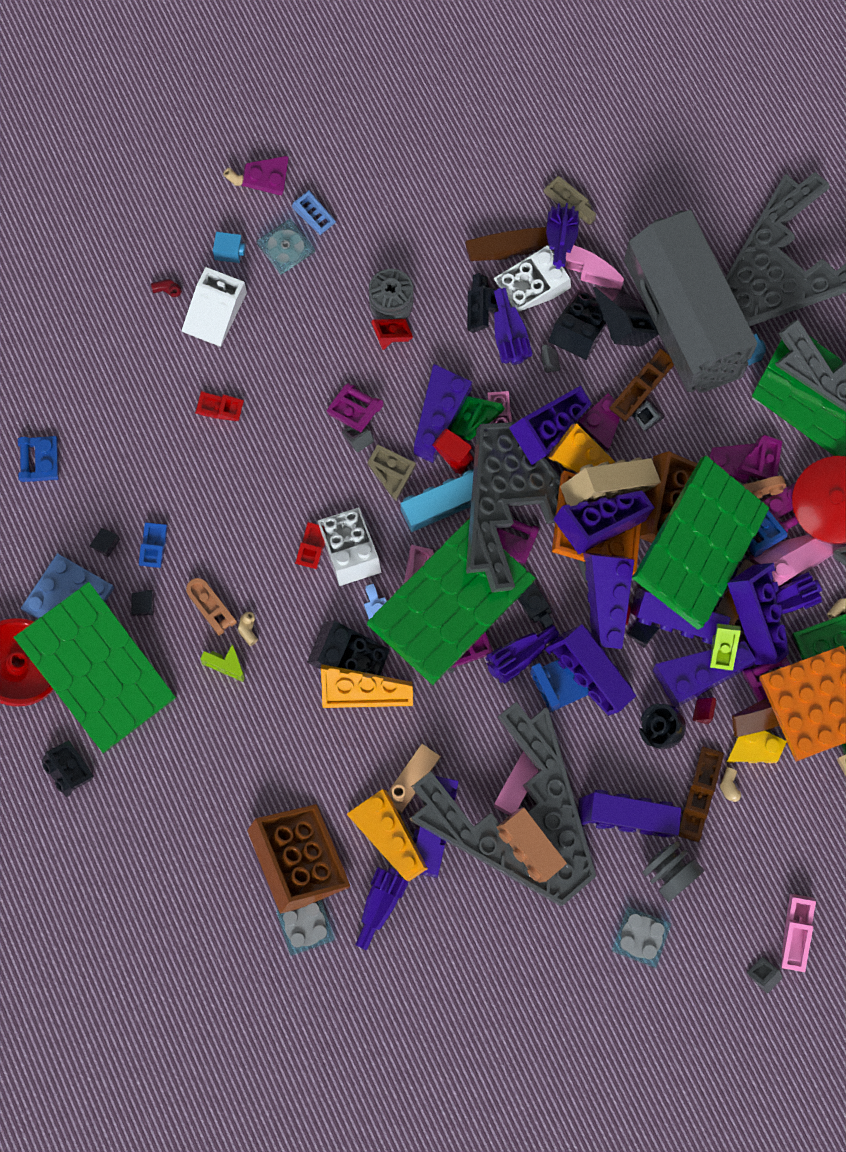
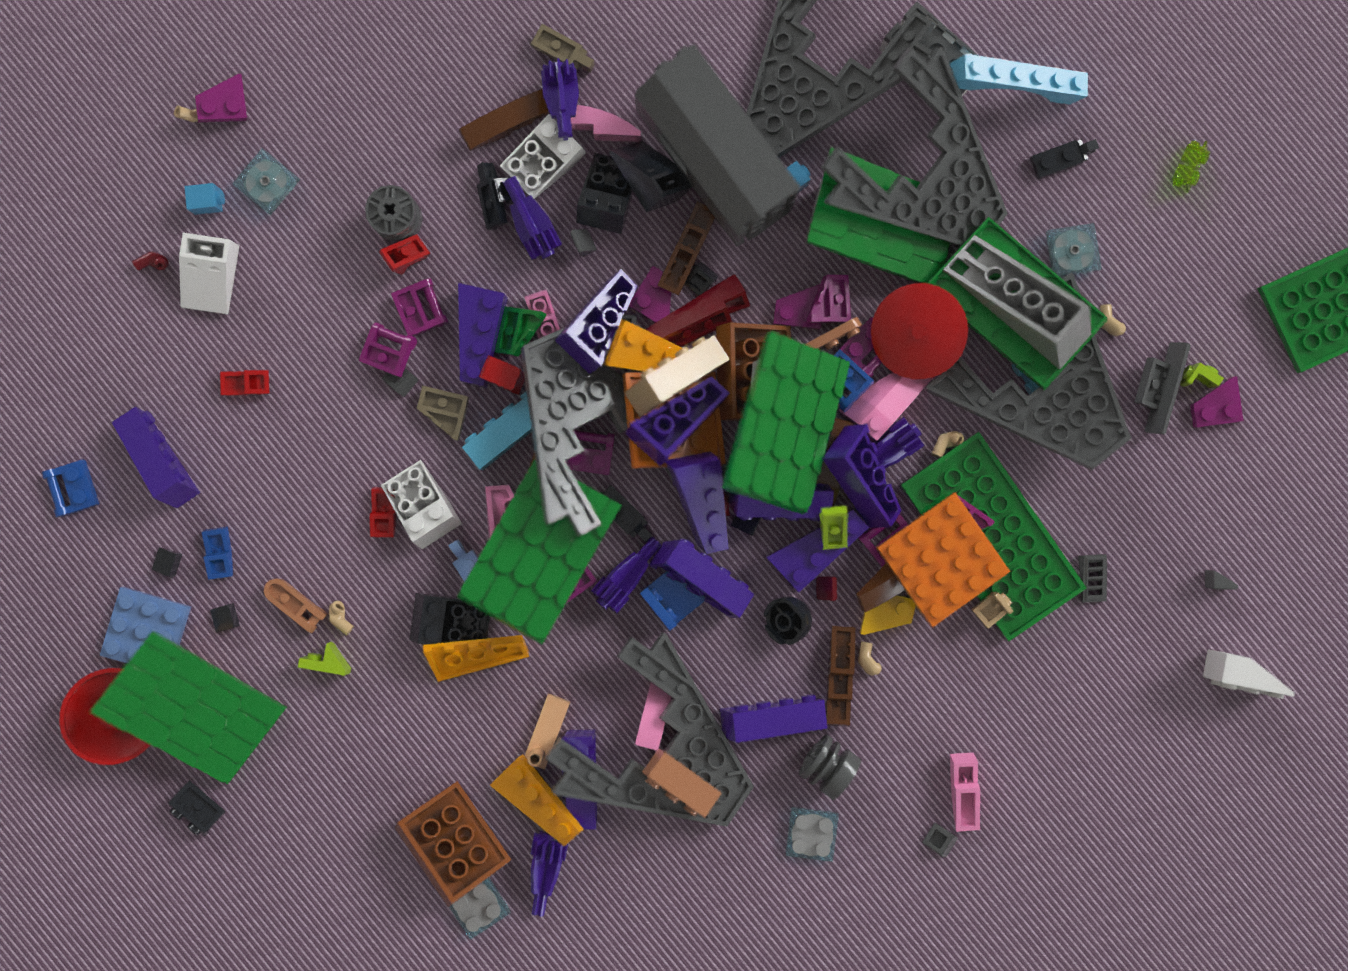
camera: 10 degrees left, 15 degrees up
medium blue slope [292,190,336,235] -> none
none -> dark purple wedge [112,406,200,508]
none -> magenta plate [391,278,449,337]
none -> dark red wedge [645,274,750,347]

